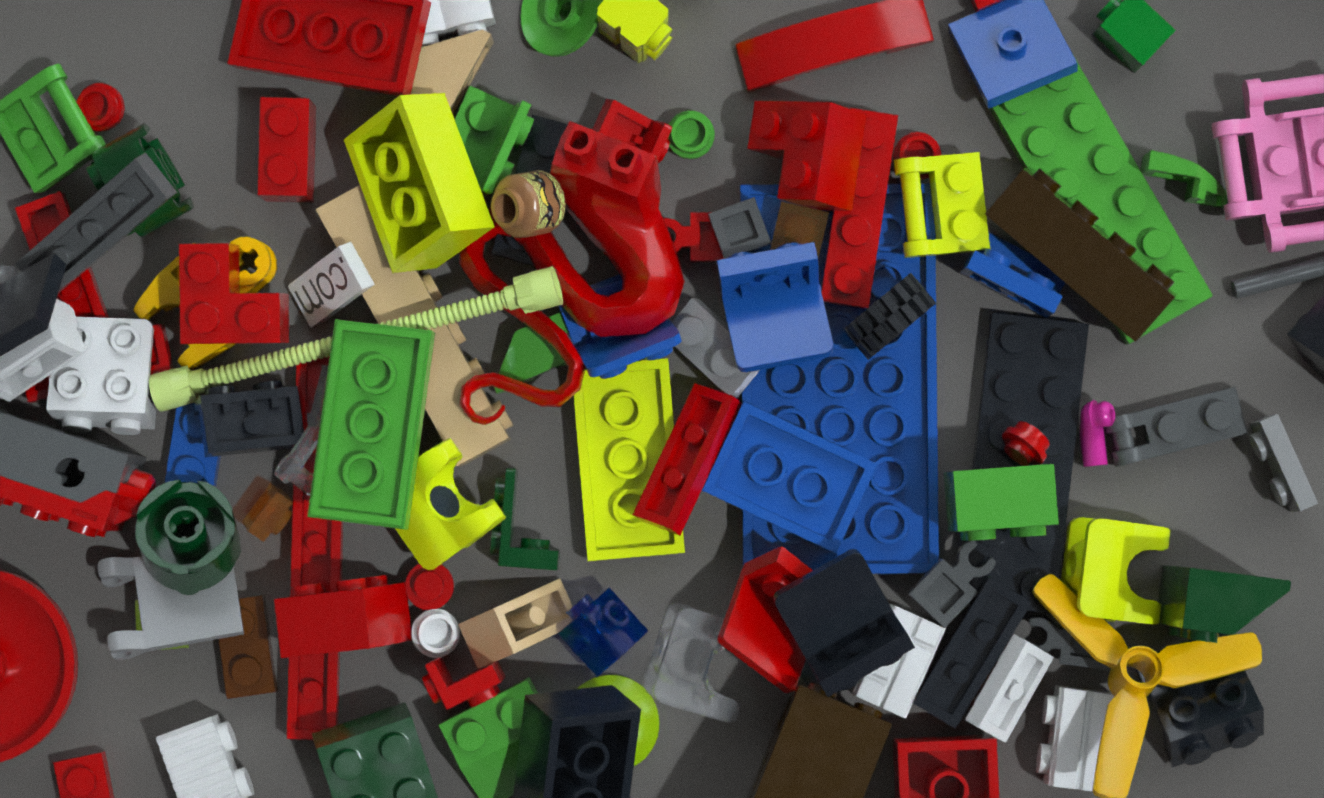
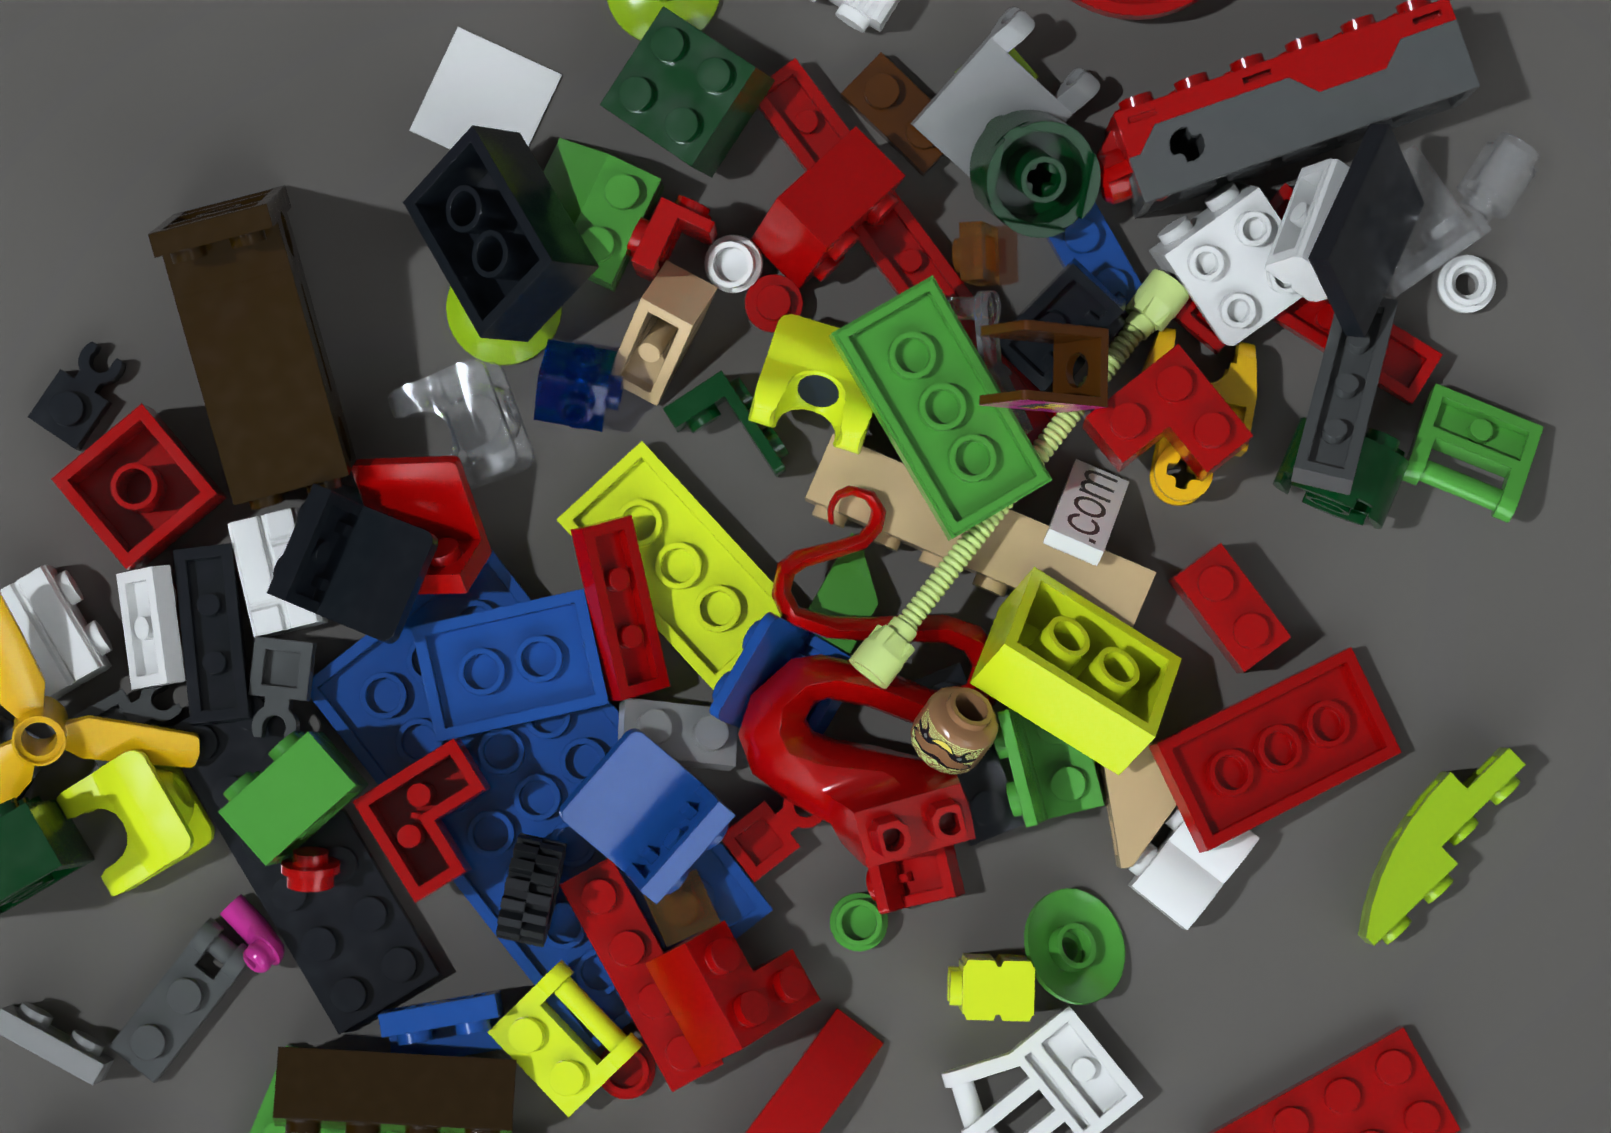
camera: 145 degrees right, 0 degrees up
red plate [77,83,125,132] -> none
dark grey plate [708,197,771,259] -> none
none -> red brick [352,738,491,903]
none -> reddish brown piece [979,320,1109,413]

